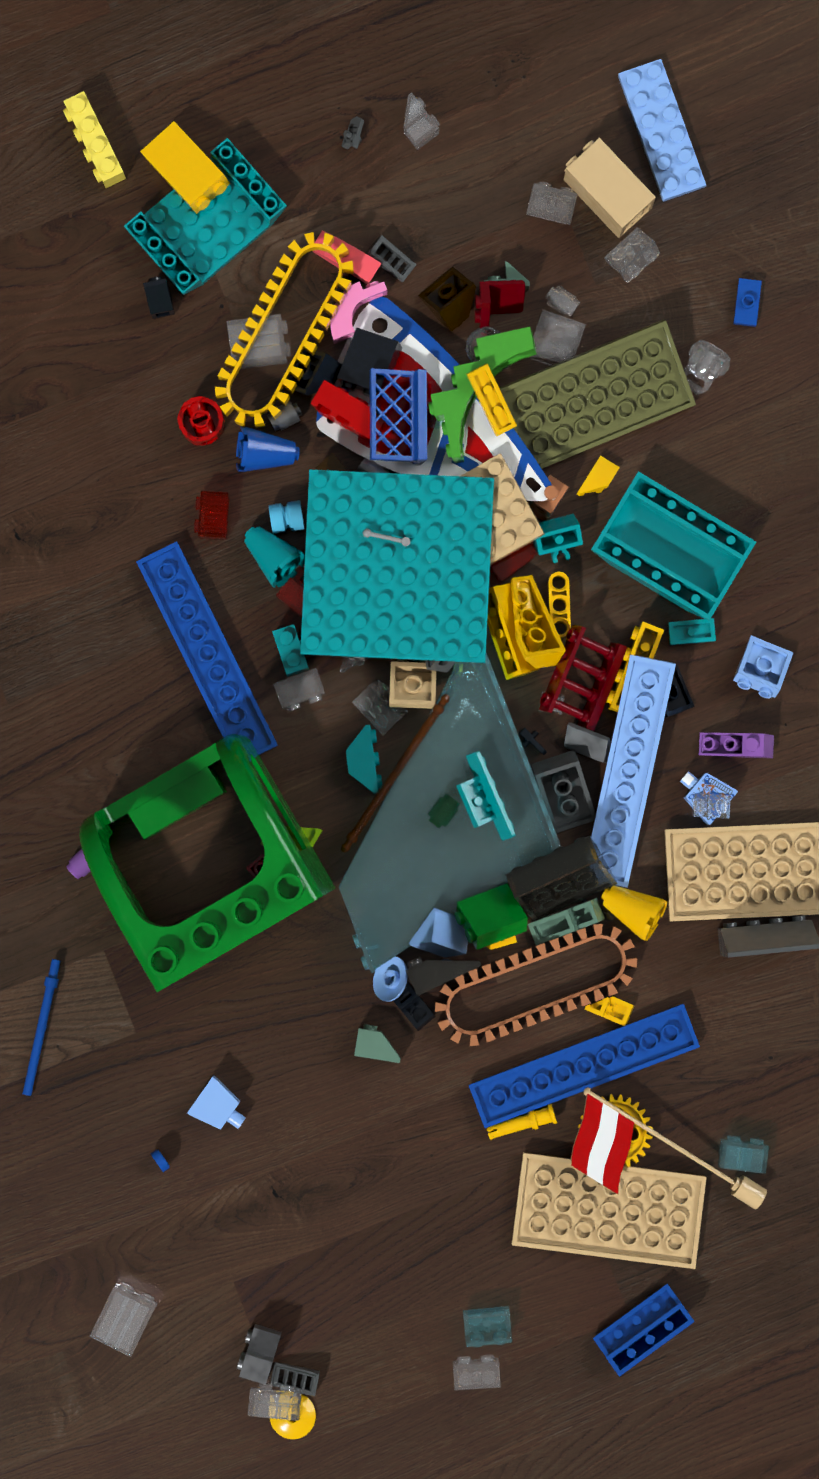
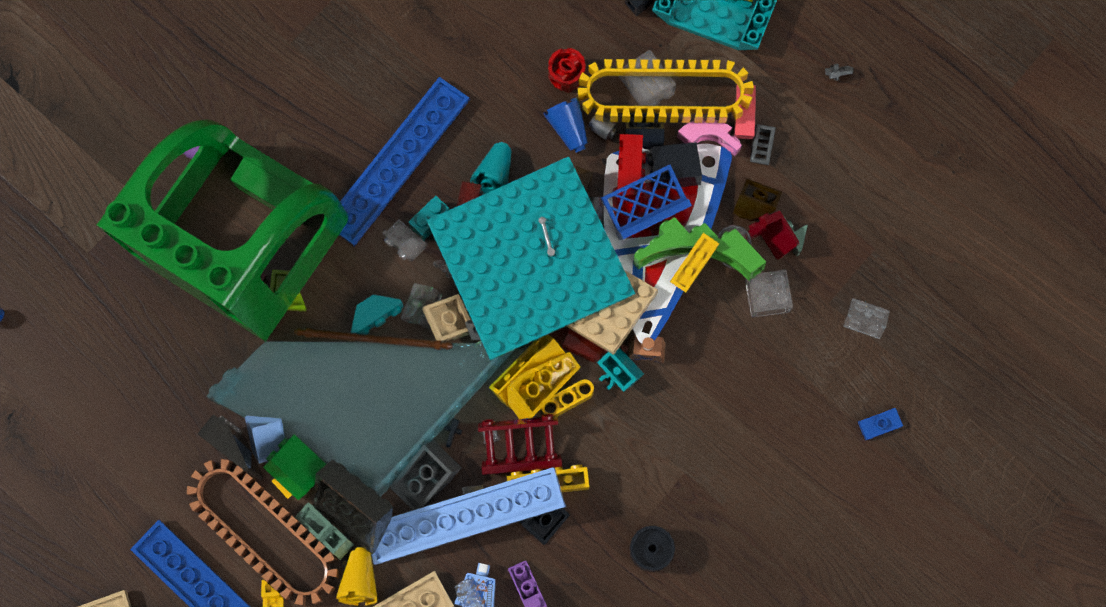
camera: 65 degrees right, 10 degrees down
blue bar [22,959,61,1096] -> none
light blue torso [187,1076,246,1129] -> none
clear red brick [194,491,229,540] -> none
medium azure wheel [268,500,305,534] -> none
sand green slope [354,1024,401,1063] -> none
light blue dish [373,956,408,1002] -> none
black slope [393,982,436,1031] -> none
clear slope [404,92,440,150] -> none
clear green brick [428,793,460,829] -> none
teal bracket [456,751,516,841] -> none
yellow pin [487,1103,557,1140] -> none
olive plate [499,319,696,469] -> none
clear bracket [526,182,578,225] -> none
clear brick [545,285,580,317] -> none
tan brick [564,138,656,238] -> none
flat silver slope [564,723,611,763] -> none
yellow slope [577,456,620,496] -> none
teal slope [591,471,756,620] -> none
light blue plate [618,59,706,202] -> none
teal plate [668,618,716,646] -> none
clear piece [684,340,730,395] -> none
light blue plate [733,635,793,698] -> none
none -> black wheel [629,525,675,572]

